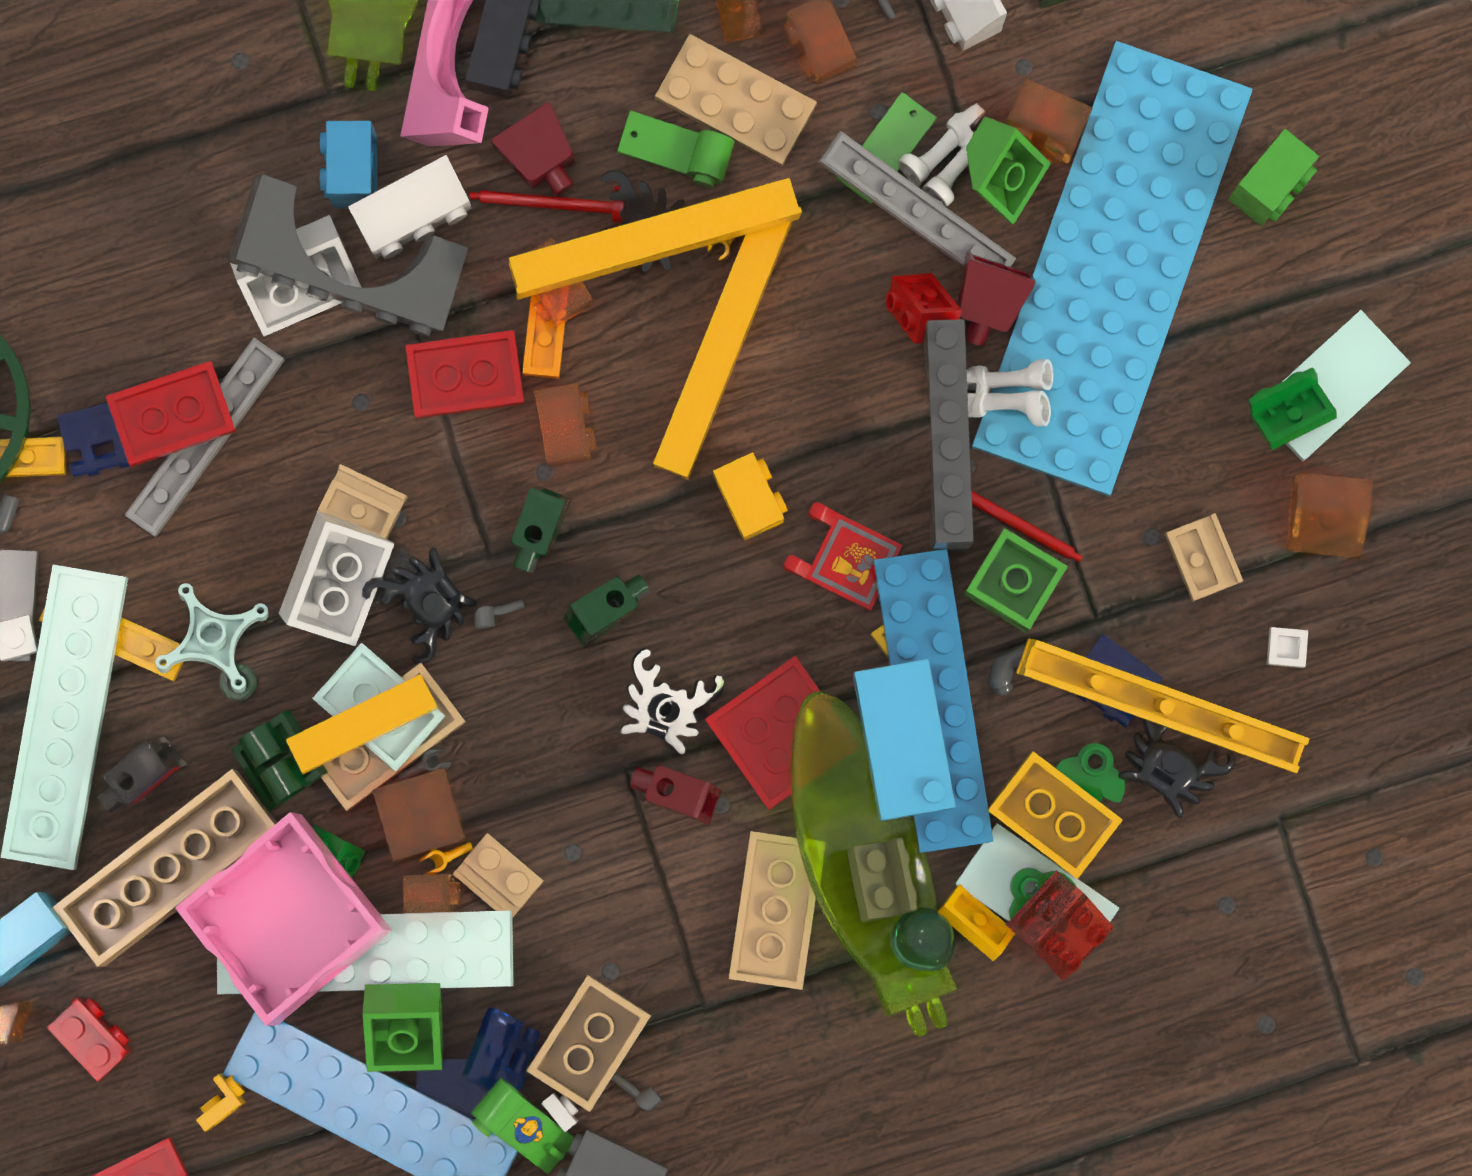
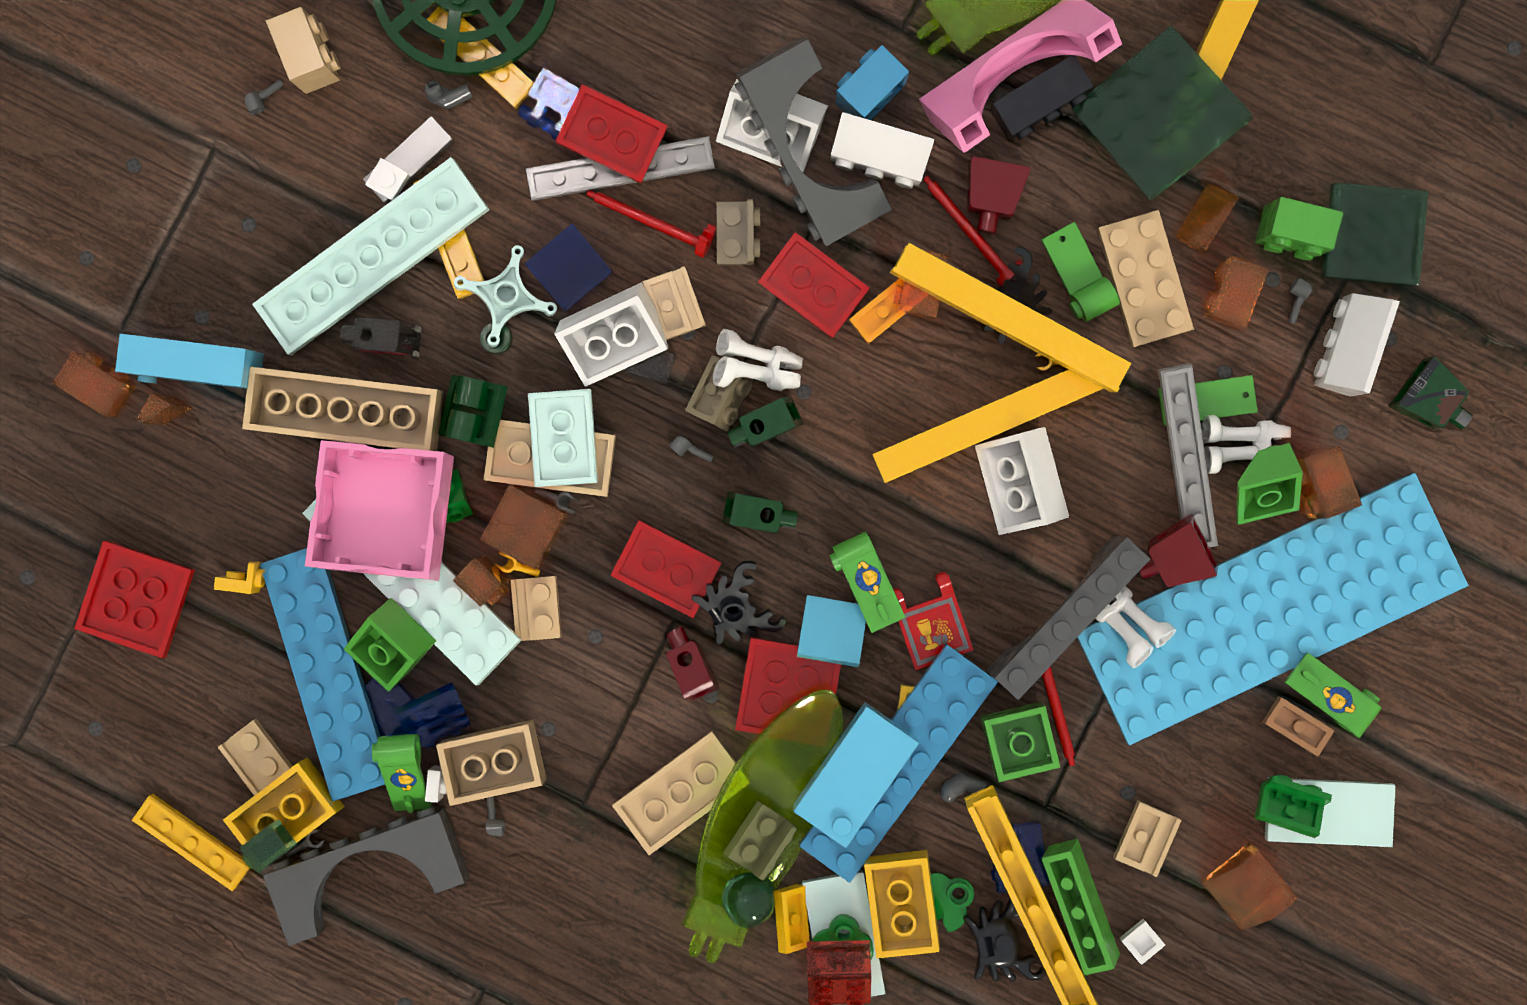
camera: 50 degrees right, 5 degrees up
bracket [47,996,133,1082] -> none
yellow tile [286,674,437,775] -> none
black animal [362,547,477,664] -> none
clear orange brick [534,383,597,467] -> none
yellow brick [713,452,788,541] -> none
red bracket [886,273,962,344] -> none
bright green brick [1228,129,1319,226] -> none
none -> clear blue plate [524,224,613,311]
none -> red piece [587,190,717,258]
none -> red plate [610,520,722,618]
none -> dark tan bracket [685,355,753,431]
none -> white piece [713,329,803,391]
none -> dark tan bracket [716,199,760,266]
none -> medium azure tile [797,595,866,667]
none -> bright green door [829,531,906,633]
none -> white slope [975,427,1069,535]
none -> bright green brick [1041,838,1120,976]
none -> medium nougat plate [1262,696,1335,757]
none -> bright green door [1284,652,1382,738]

